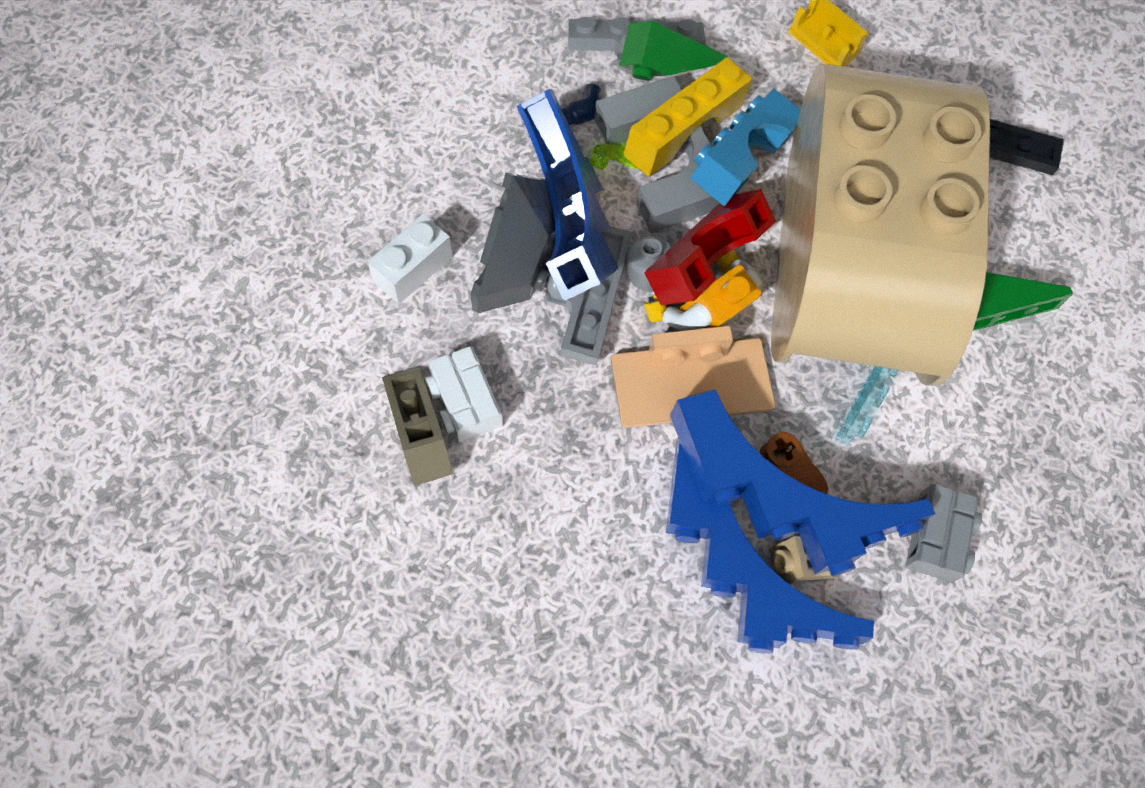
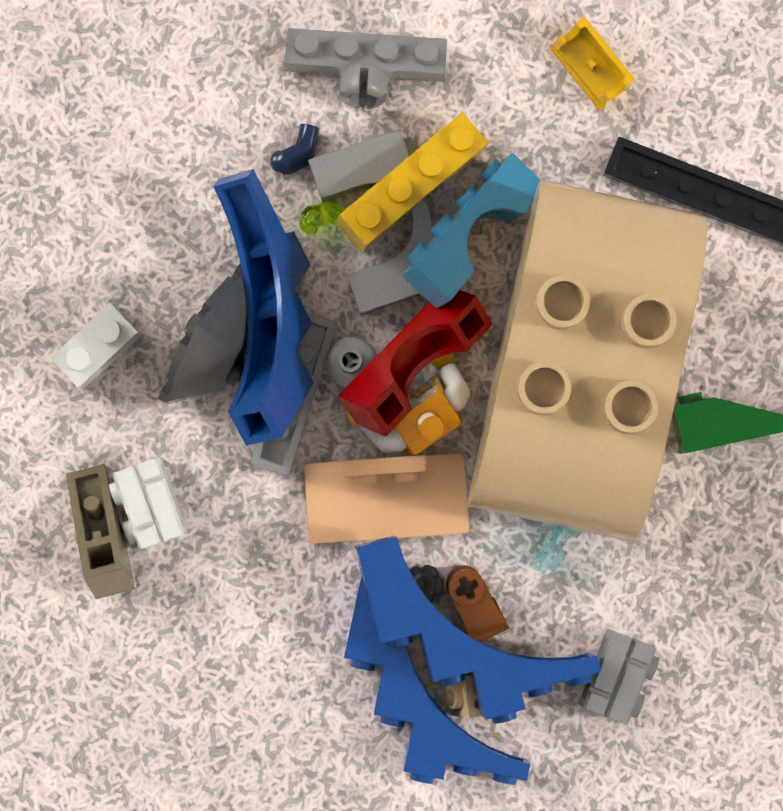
camera: 10 degrees right, 20 degrees up
green slope [619,21,728,81] -> none

